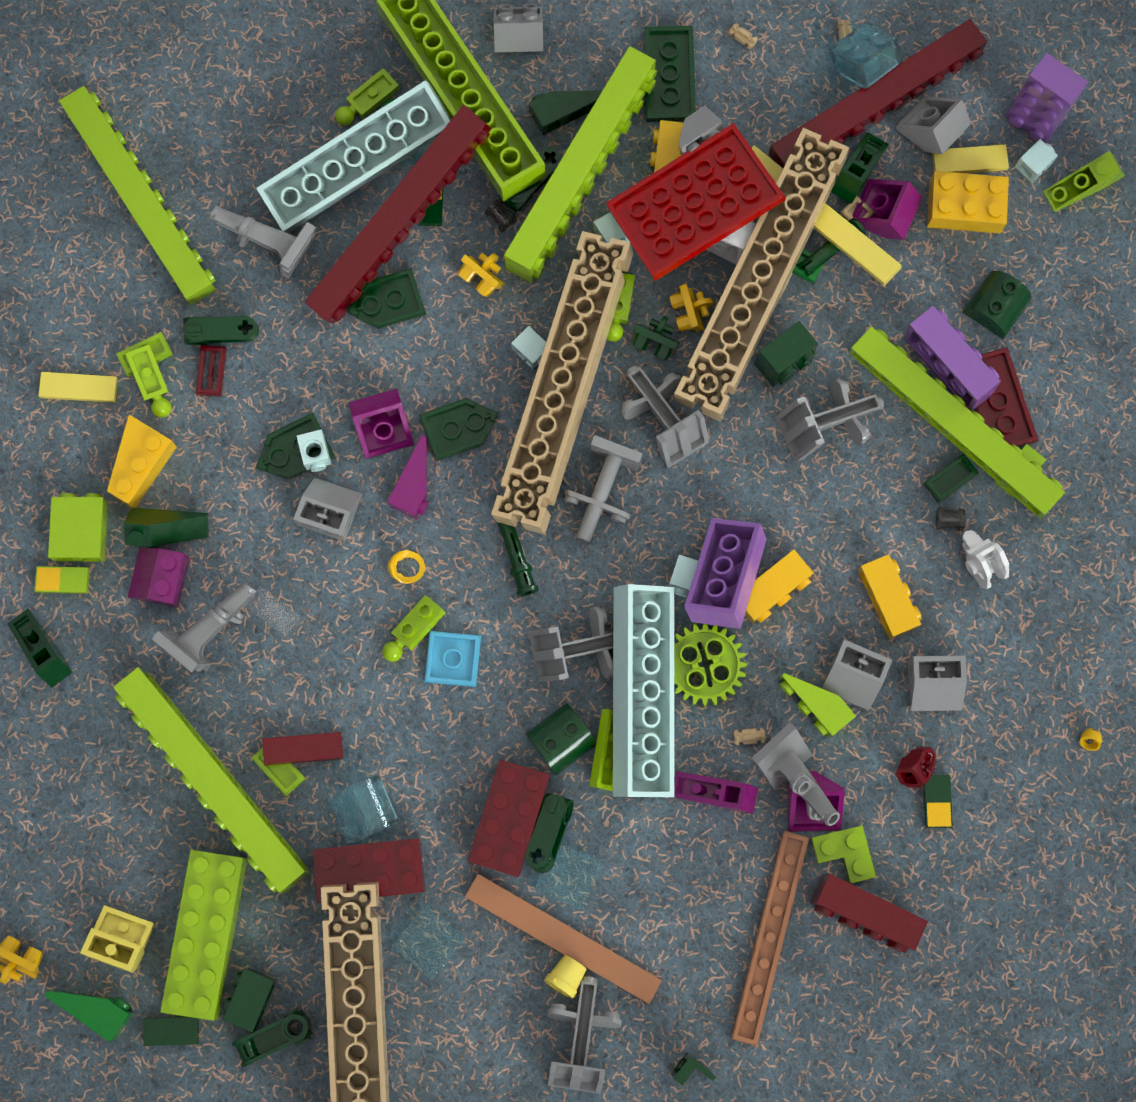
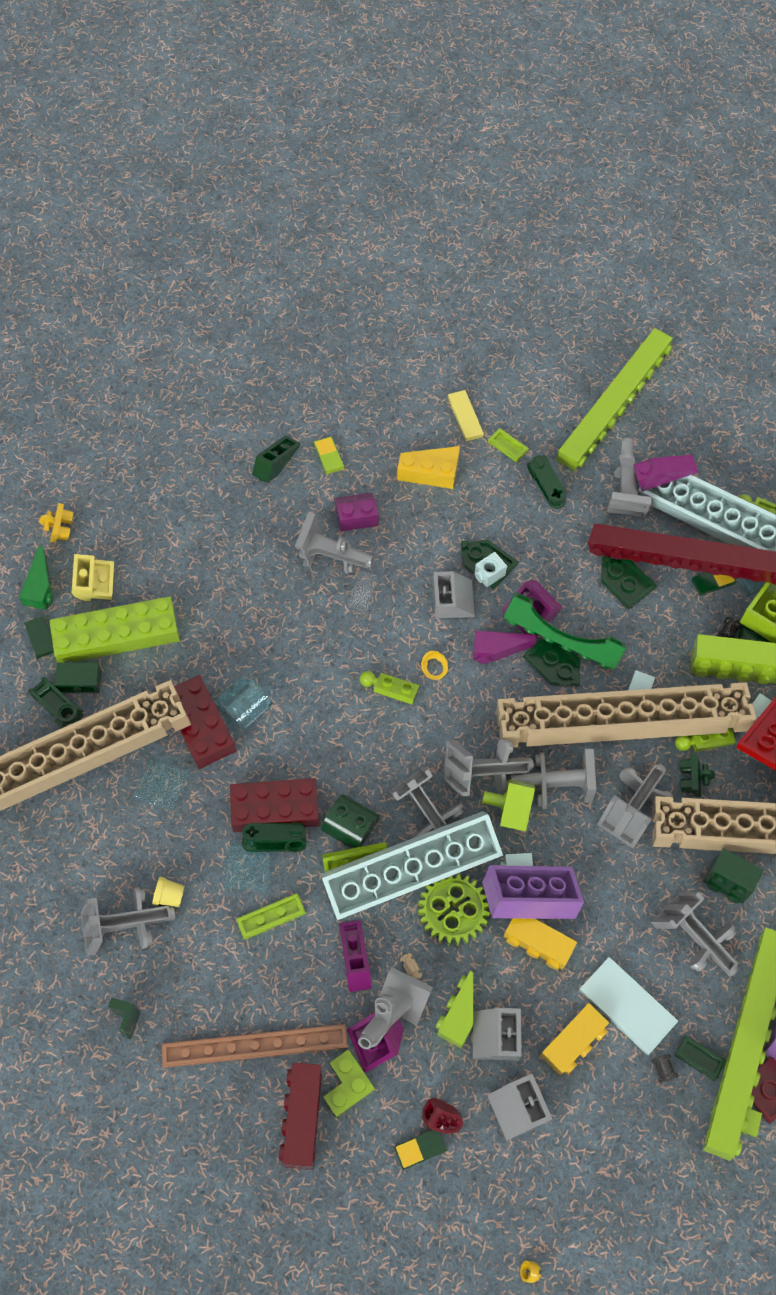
camera: 70 degrees right, 15 degrees down
lime brick [48,493,108,562] -> none
lime brick [113,667,311,893] -> none
dark green slope [124,507,209,547] -> none
lime plate [125,344,172,418] -> none
dark red tile [195,345,227,397] -> none
lime tile [251,748,306,797] -> none
dark red tile [262,732,343,766] -> none
medium azure tile [424,631,481,687] -> none
yellow hips [458,253,505,297] -> none
nougat tile [465,874,662,1004] -> none
dark green pin [498,523,539,597] -> none
yellow hips [669,284,713,332] -> none
white hinge [962,530,1009,589] -> none
none -> lime tile [236,893,306,940]
none -> light grey piece [443,739,534,796]
none -> lime brick [482,779,535,831]
none -> green arch [504,592,626,670]
none -> light aqua tile [579,957,678,1055]
none -> magenta slope [633,455,698,492]

